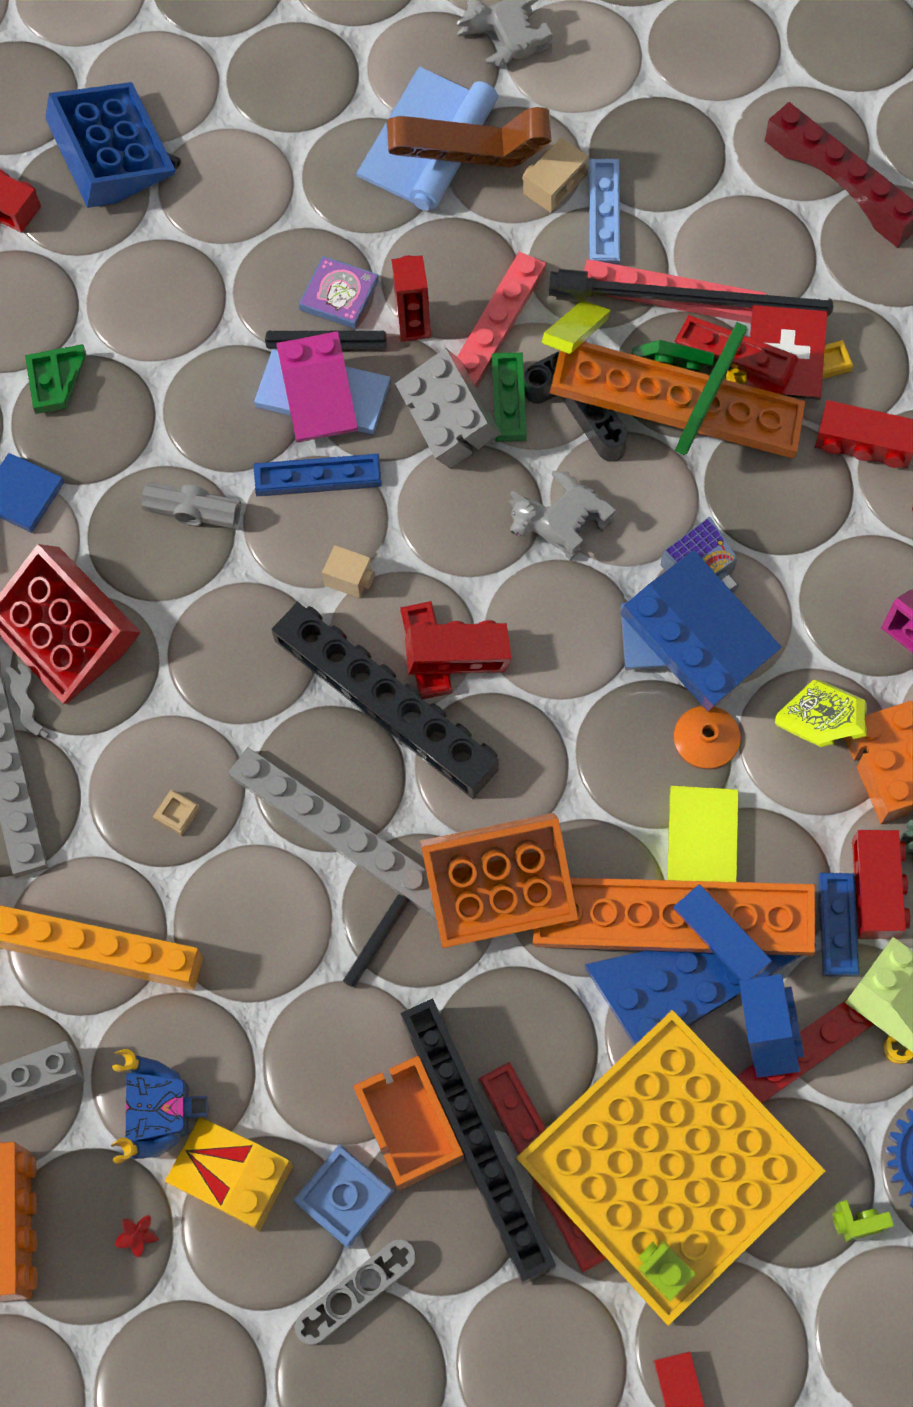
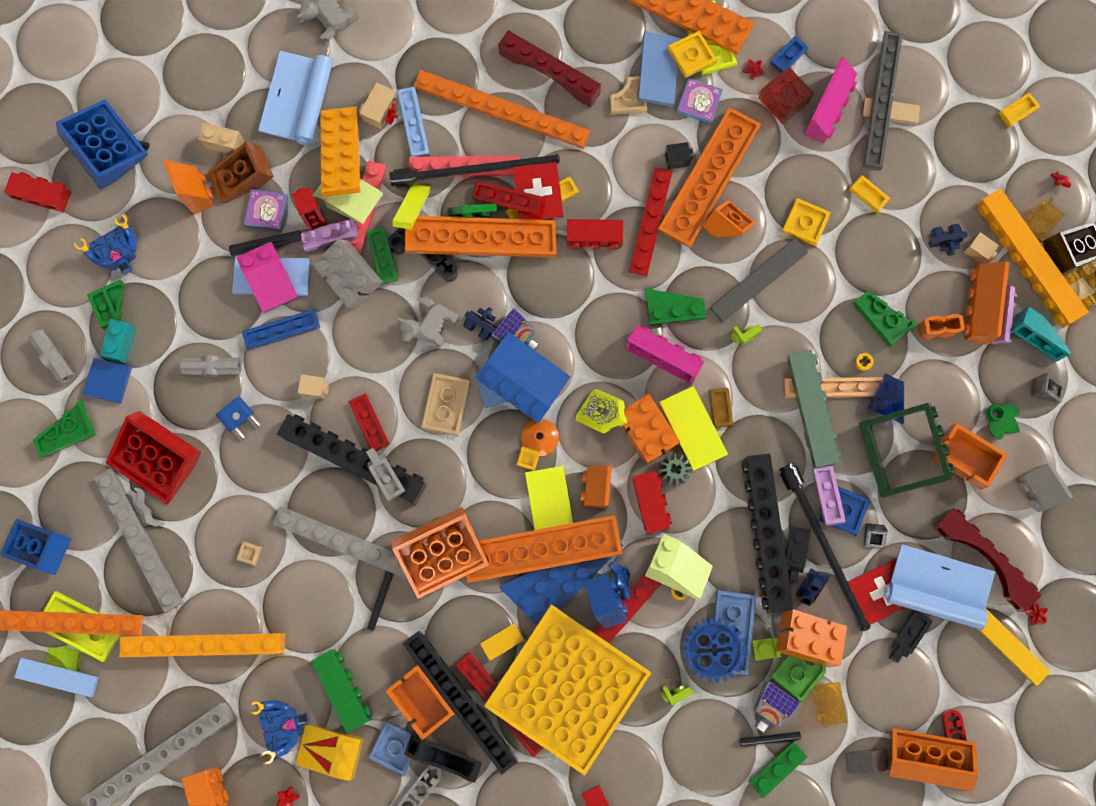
camera: 15 degrees left, 10 degrees up
dark orange beam [387,107,552,167] -> none
red brick [405,620,511,675] -> none
lime bracket [637,1241,696,1302] -> none
blue tile [673,884,772,980] -> none
green tile [675,322,747,456] -> none
blue tile [818,873,859,977] -> none
none -> blue torso [74,214,137,274]
none -> teal brick [99,319,137,364]
none -> orange slope [163,160,214,214]
none -> tan brick [198,123,244,154]
none -> dark orange slope [208,141,274,203]
none -> blue piece [215,396,261,441]
none -> lavender plate [301,219,358,252]
none -> green brick [311,649,372,733]
none -> yellowish green slope [314,179,383,224]
none -> light orange plate [321,106,361,197]
none -> light grey hinge [366,448,406,501]
none -> red plant [385,103,399,125]
none -> black arch [404,735,482,783]
none -> orange plate [414,70,590,149]
none -> tan tile [421,373,471,436]
none -> dark blue hips [463,307,498,341]
none -> yellow tile [480,623,524,661]
none -> yellow tile [516,446,541,471]
none -> orange slope [580,466,612,509]
none -> blue plate [610,562,631,600]

